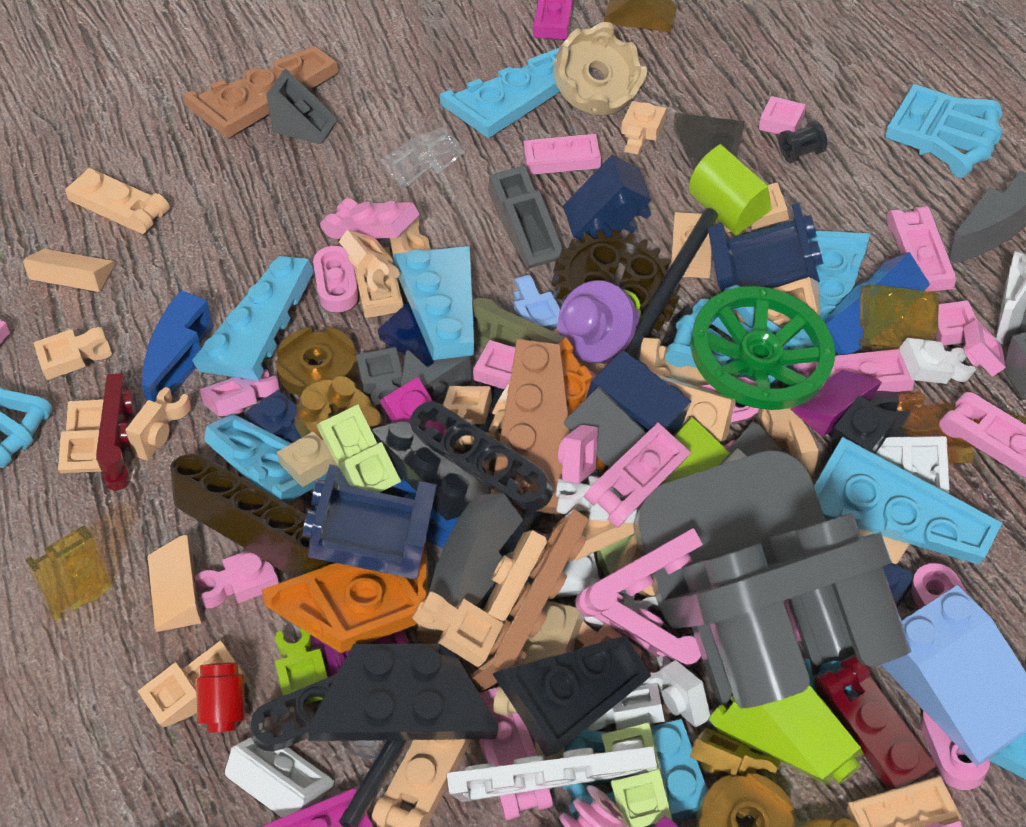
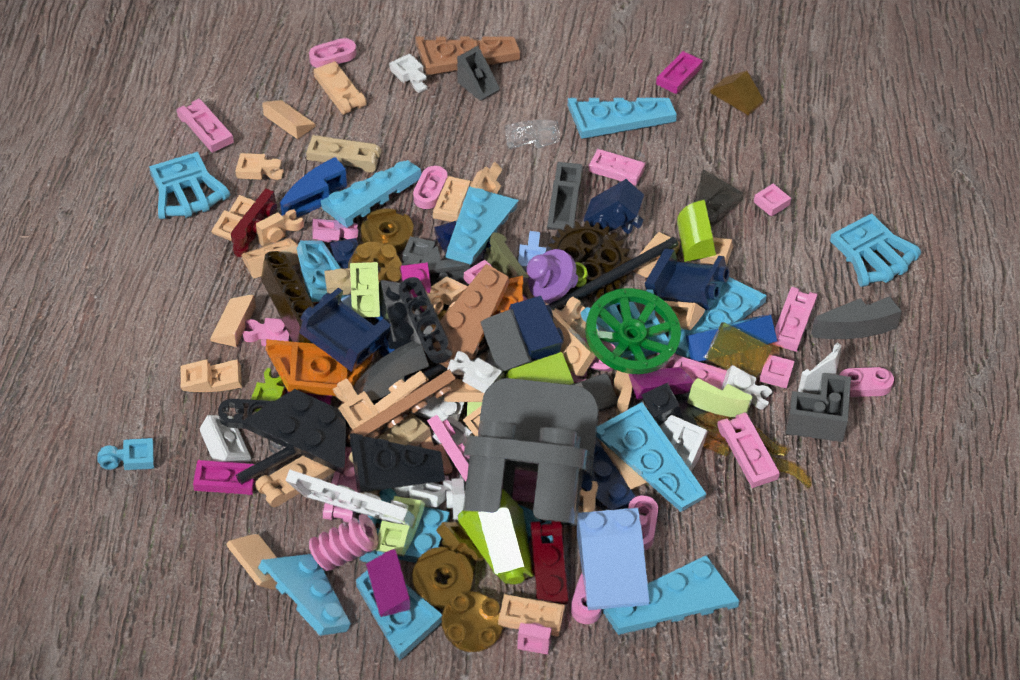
camera: 25 degrees right, 0 degrees up
clear yellow plate [25,525,112,622] -> none
red brick [195,662,245,732] -> none
bright pink plate [320,198,420,239] -> none
light nougat plate [339,230,400,294] -> none
tan plate [553,22,647,116] -> none
bright pink plate [558,425,598,484] -> none
bright pink plate [576,528,703,617] -> none
bright pink plate [583,423,691,528] -> none
light nougat plate [621,101,667,155] -> none
black bush [778,120,828,163] -> none
bright pink plate [963,319,1006,376] -> none
none -> light nougat slope [241,238,300,278]
none -> tan plate [306,135,382,172]
none -> bright pink plate [309,38,356,68]
none -> white plate [389,54,427,93]
none -> yellowish green slope [687,378,753,418]

